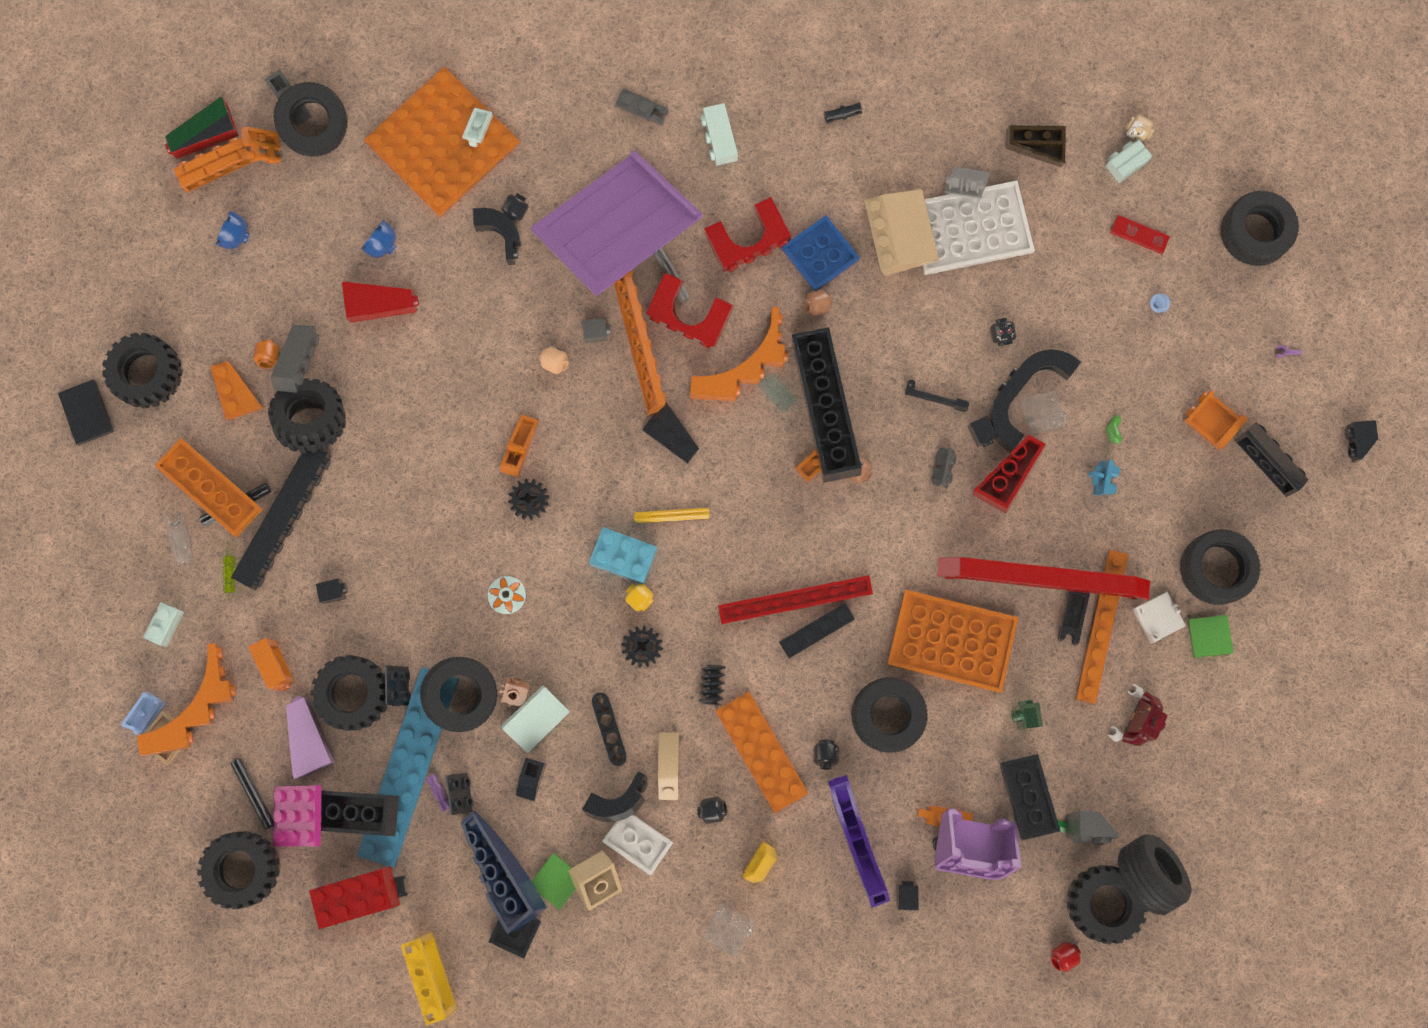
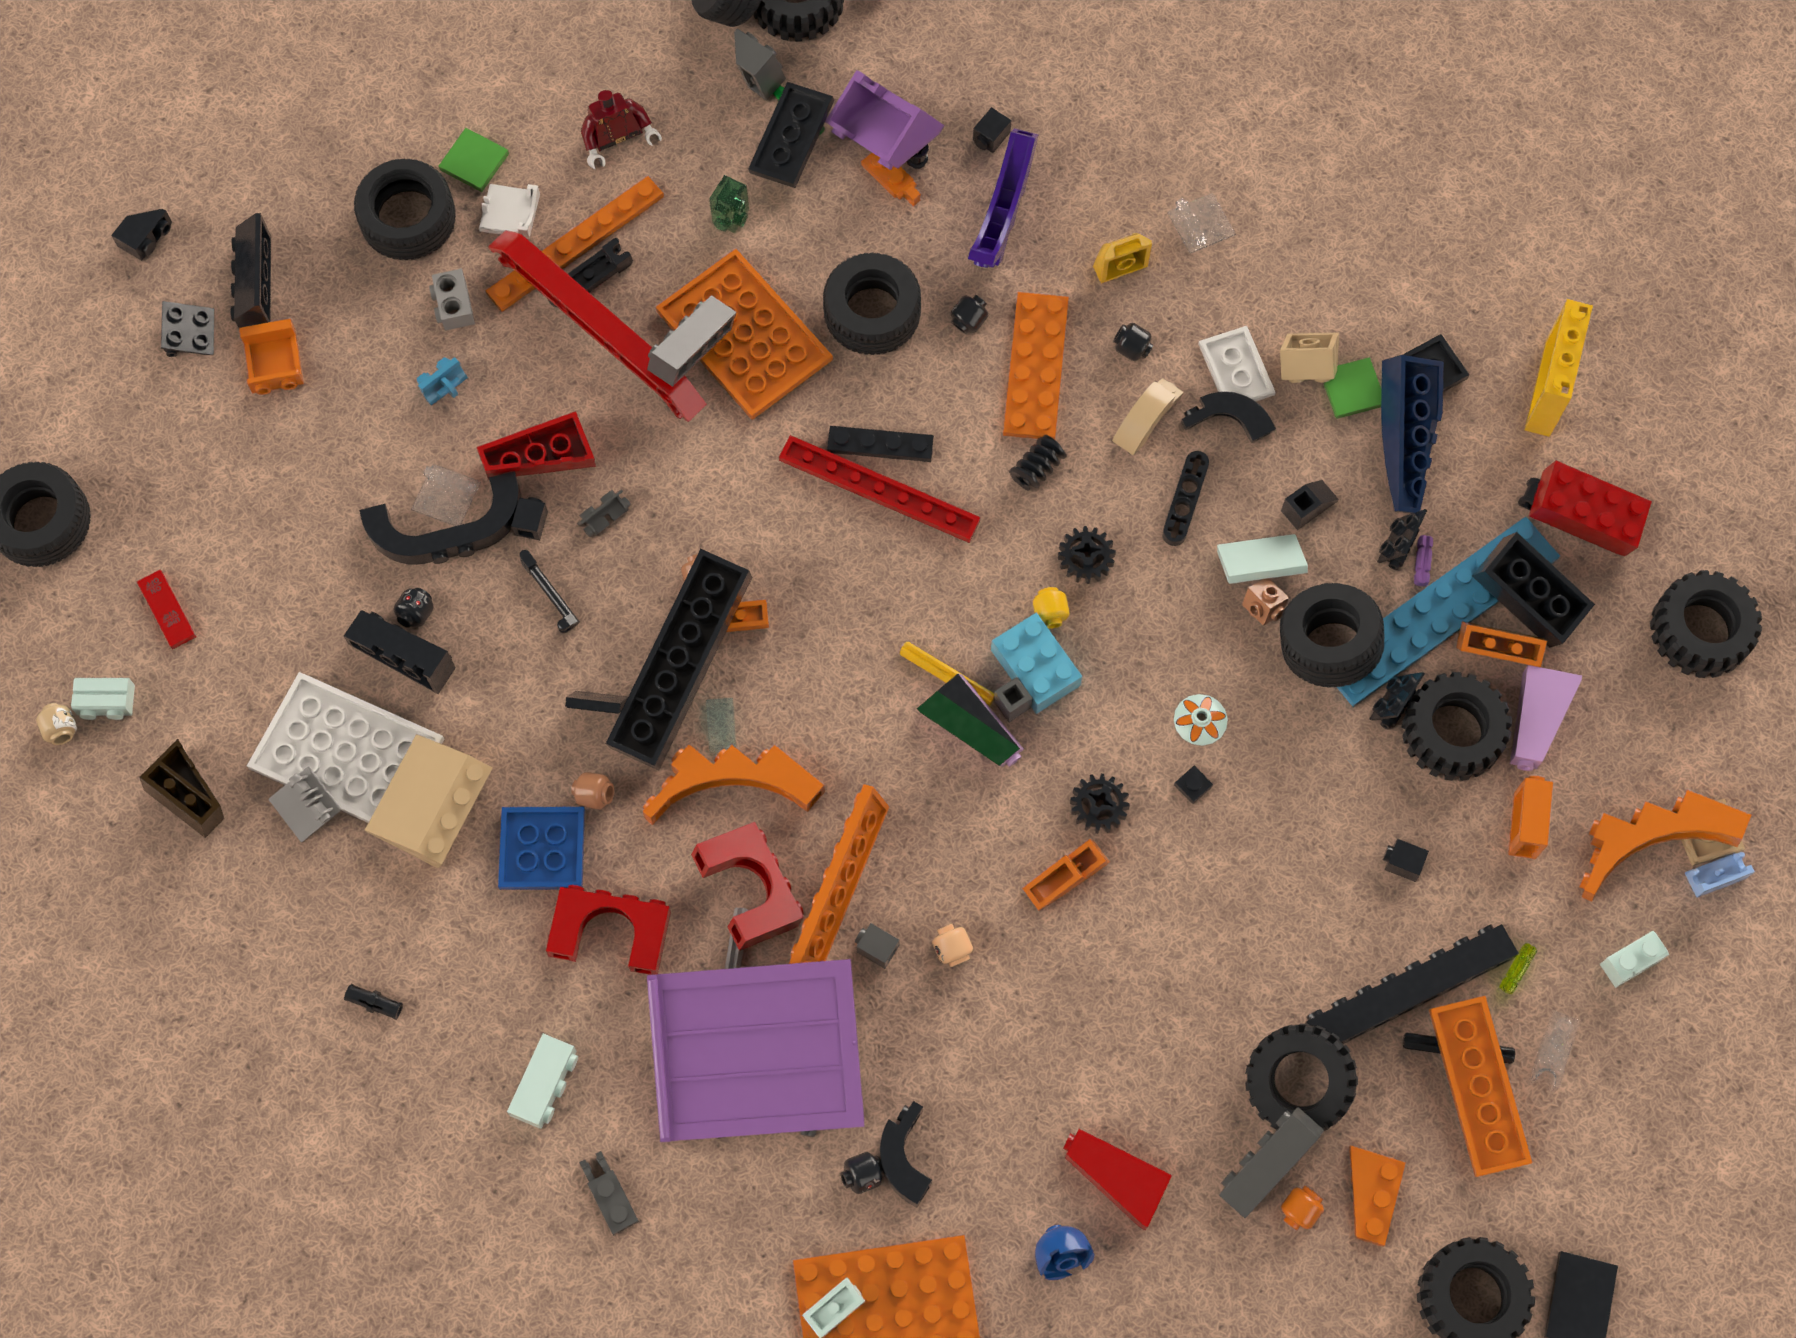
camera: 145 degrees left, 10 degrees down
black axle [230,758,274,830] -> none
dark pink plate [273,785,321,847] -> none
black wing [642,402,699,464] -> none
bright green arm [1106,415,1122,444] -> none
light blue tile [1150,293,1170,313] -> none
medium lavender hand [1276,345,1302,358] -> none
none -> hinge [161,301,214,357]
none -> black wedge [344,610,456,694]
none -> light grey brick [429,268,475,331]
none -> black tile [565,691,628,714]
none -> brick [647,295,737,387]
none -> dark green slope [917,673,1024,767]
none -> dark grey brick [994,677,1032,722]
none -> black plate [1174,765,1213,804]
none -> orange brick [1456,621,1547,667]

